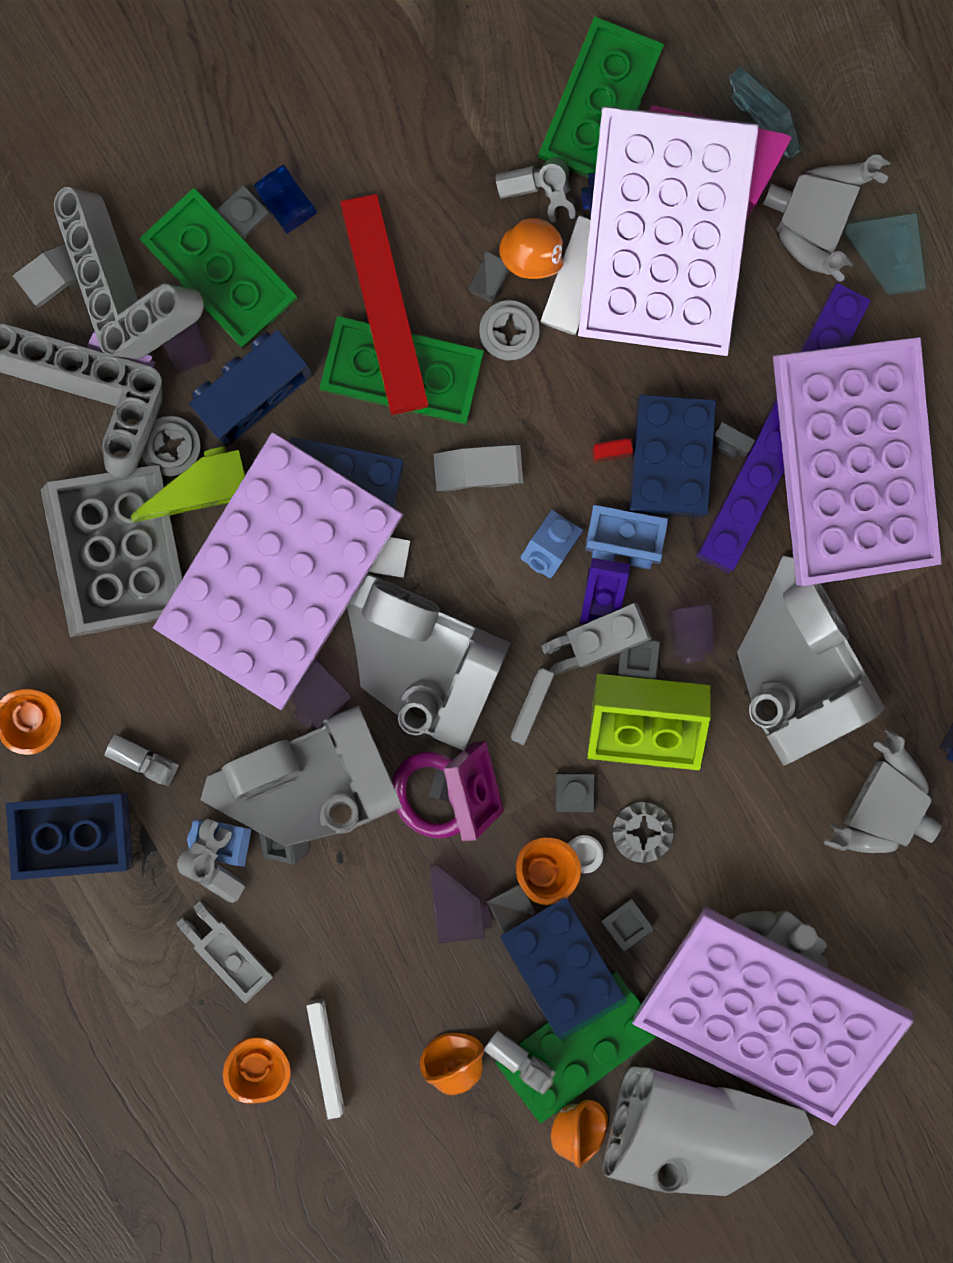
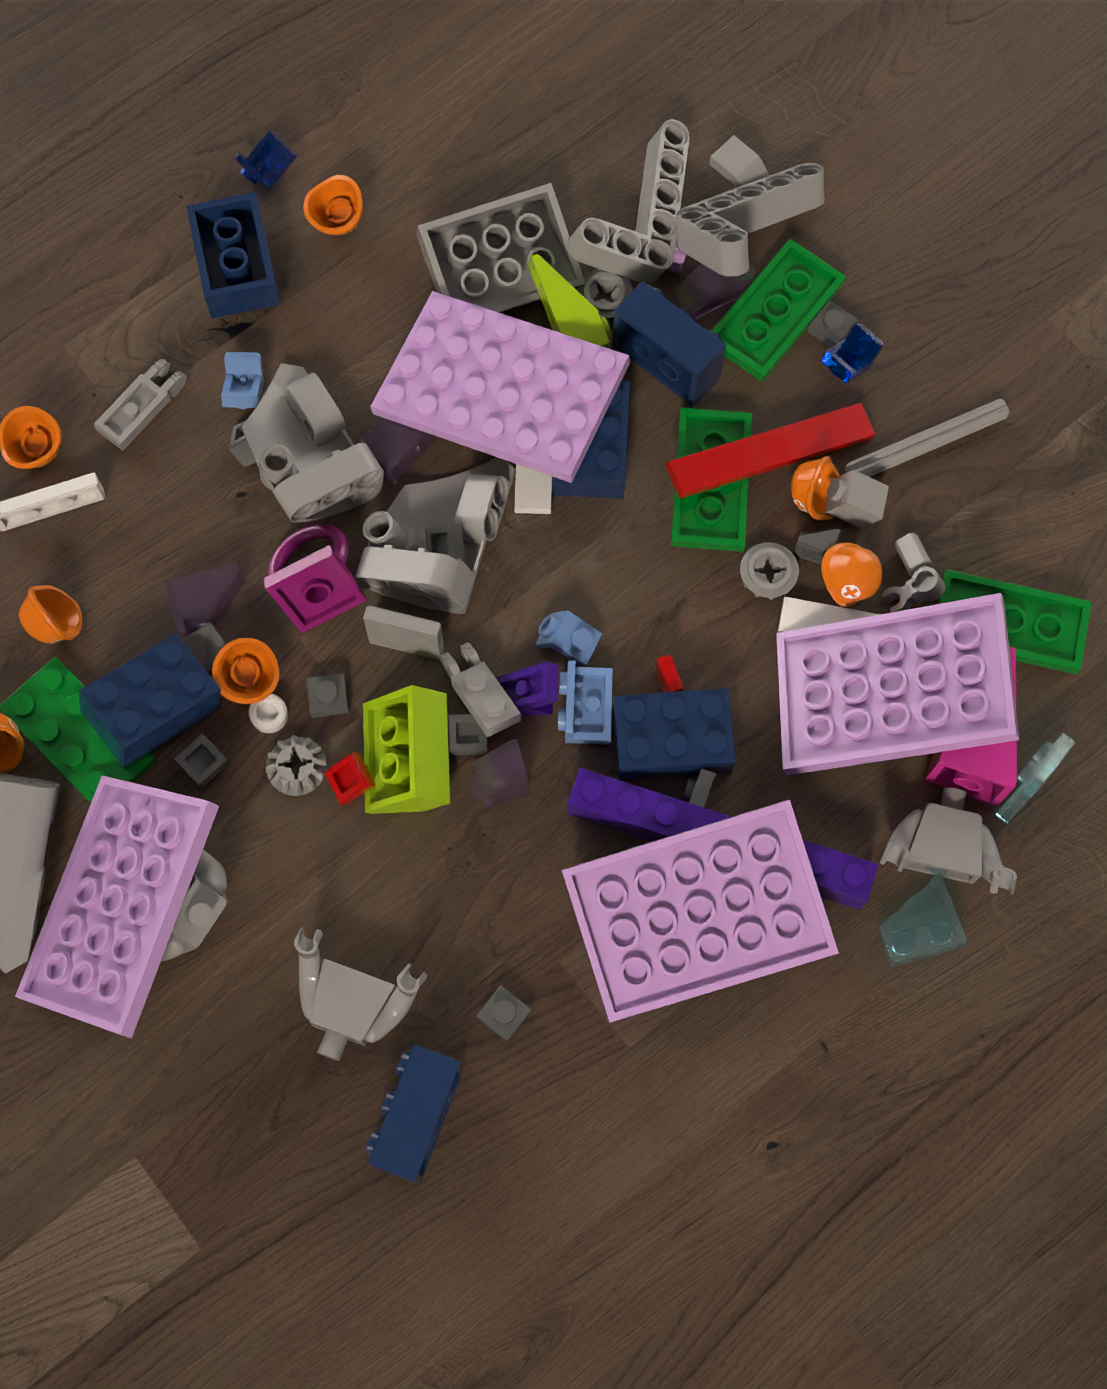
camera: 80 degrees right, 15 degrees down
light grey bar [104,734,179,787] -> none
light grey bar [177,818,246,903] -> none
light grey slope [433,445,523,492] -> none
light grey bar [484,1029,556,1094] -> none
light grey panel [737,555,885,766] -> none
none -> red tile [324,752,376,805]
none -> dark grey plate [425,524,464,562]
none -> dark grey plate [476,985,532,1043]
none -> orange helmet [791,456,840,520]
none -> light grey brick [826,470,889,528]
none -> light grey axle [845,399,1009,477]

